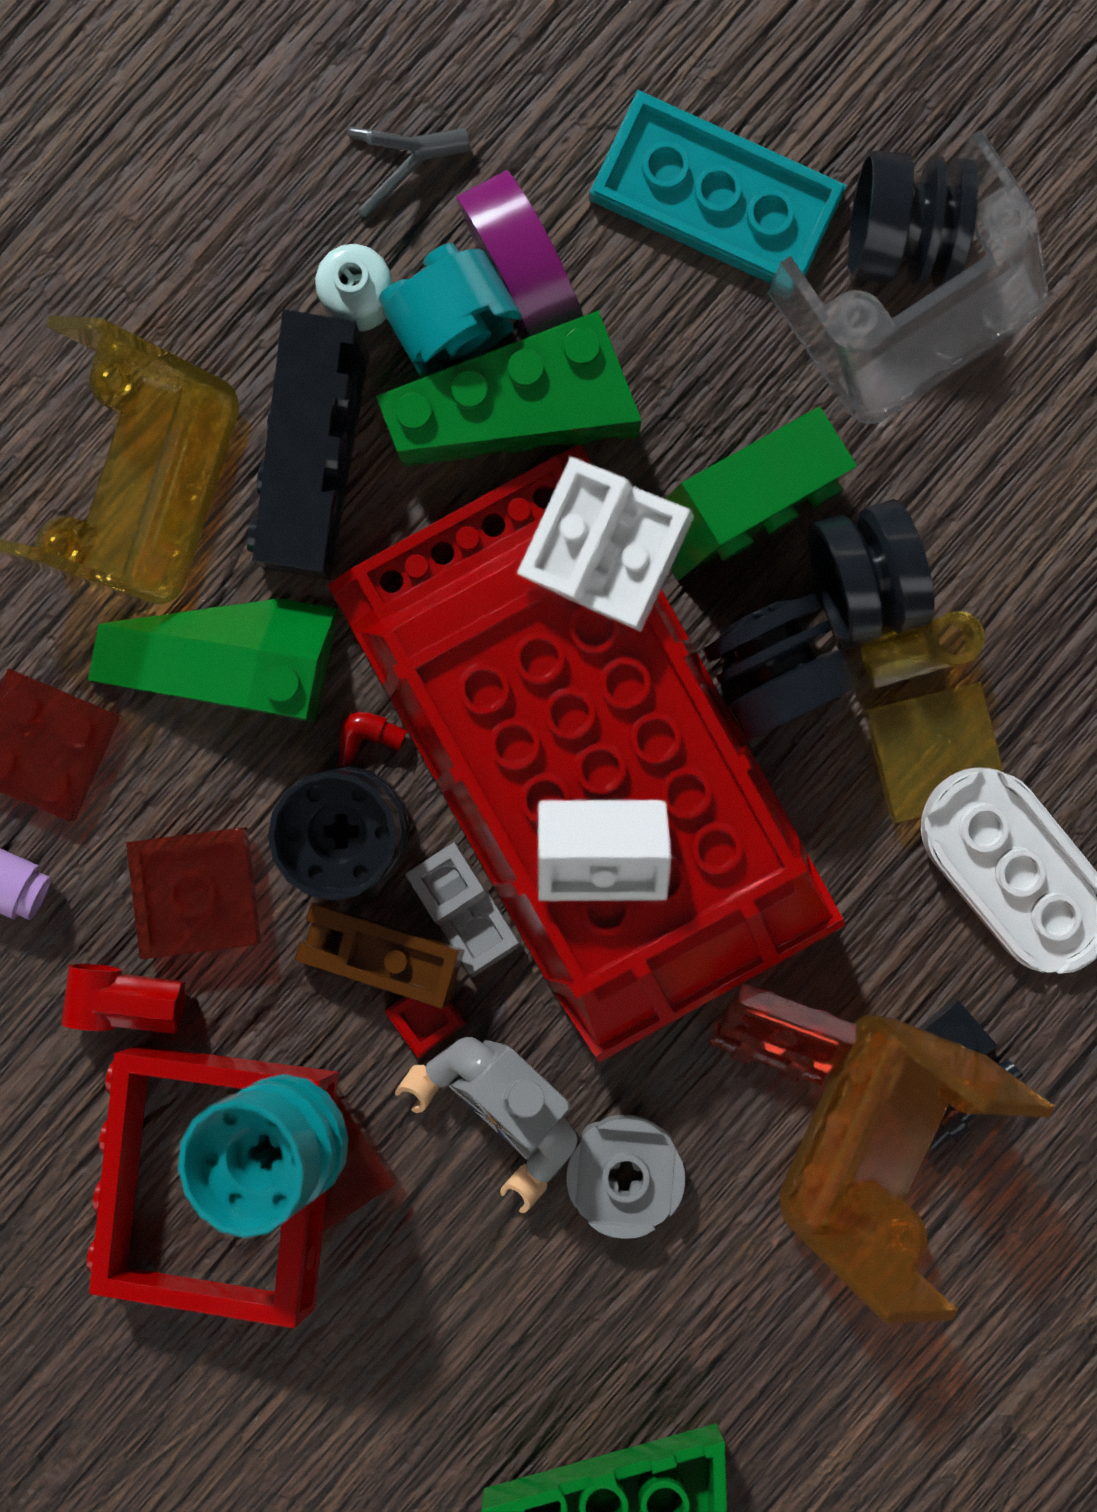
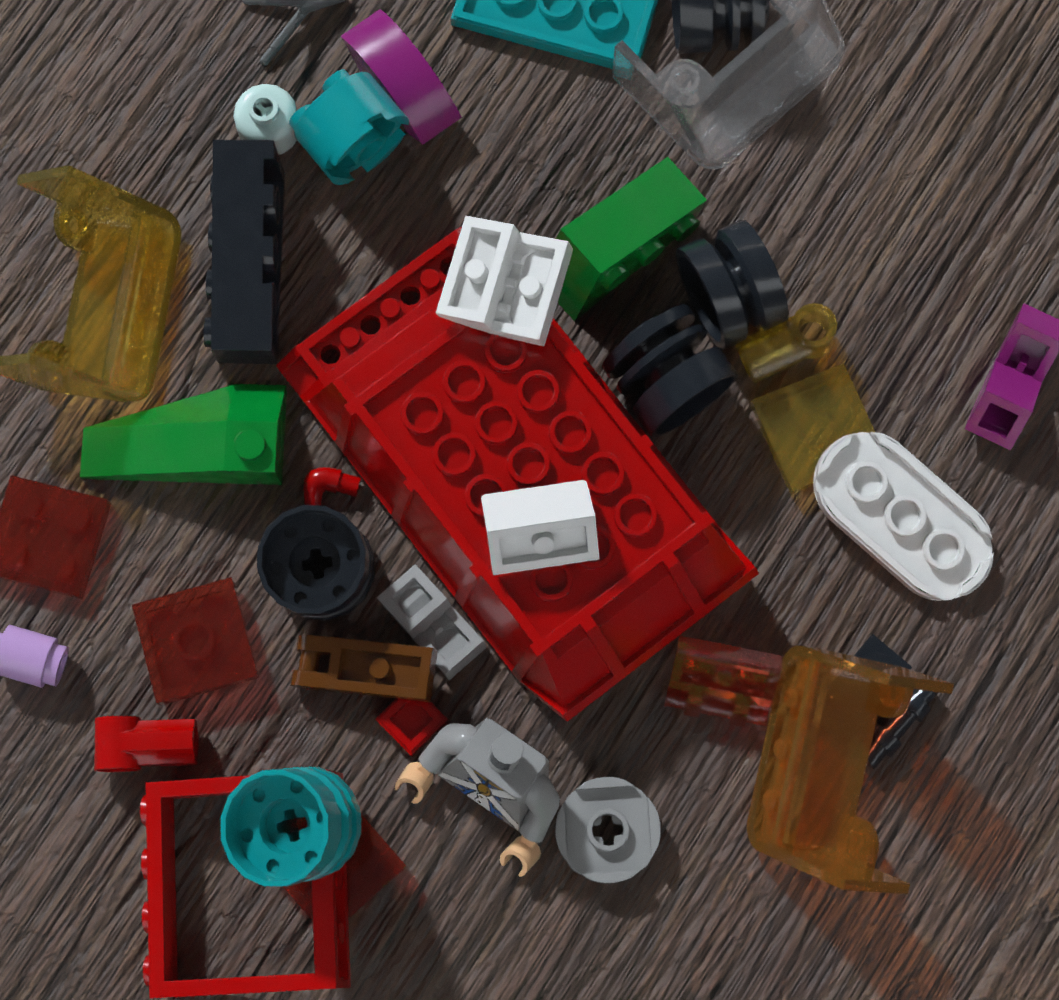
camera: 10 degrees left, 10 degrees down
green wedge [376,310,642,467] -> none

